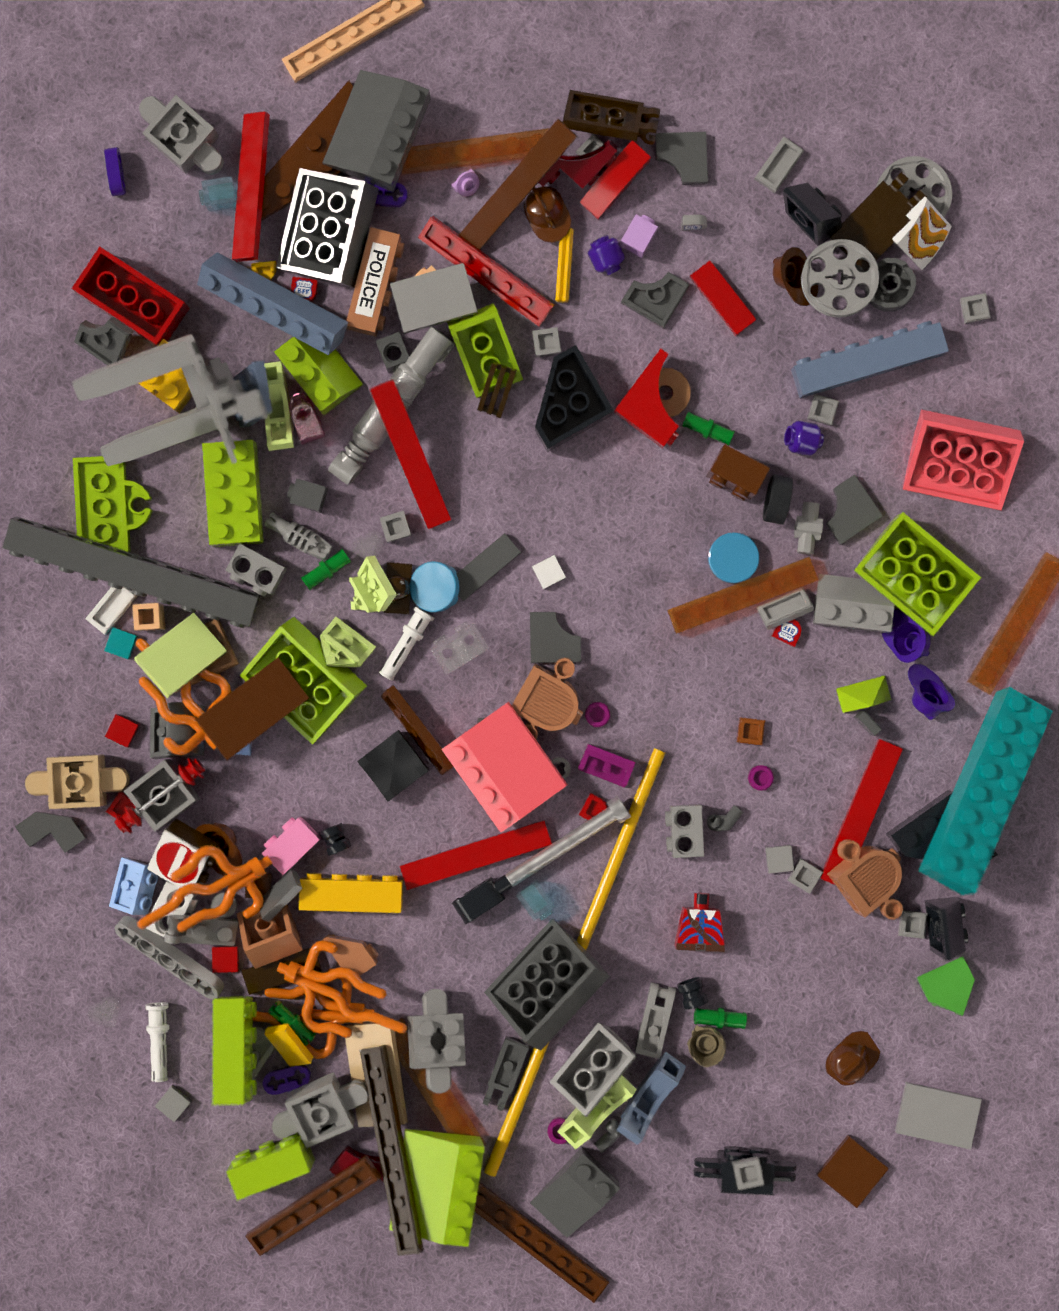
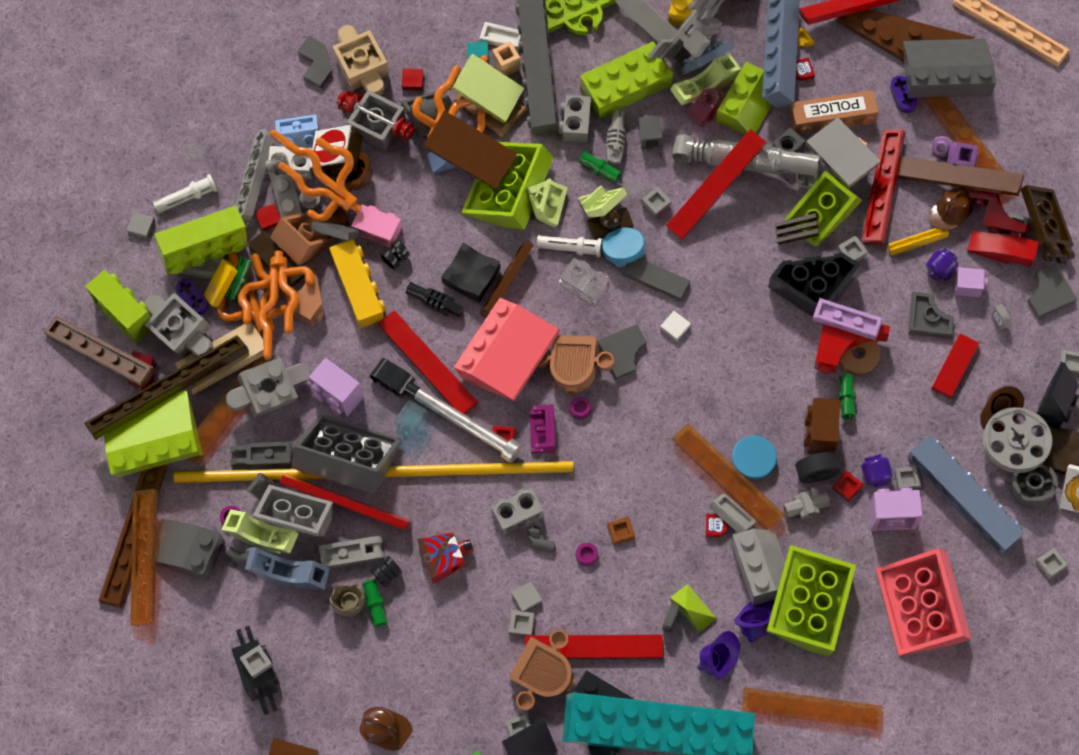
camera: 65 degrees right, 20 degrees down
dark grey slope [276,168,379,288] -> none
light grey bush [551,757,571,779] -> none
dark grey tile [826,474,883,545] -> none
none -> clear orange plate [130,489,158,626]
none -> dark grey tile [246,472,277,502]
none -> red tile [280,474,411,530]
none -> lavender brick [309,358,364,417]
none -> black hinge [405,282,463,317]
none -> lavender tile [812,298,883,341]
none -> red tile [832,470,864,502]
none -> lavender brick [868,488,922,531]
none -> medium lavender brick [947,142,978,167]

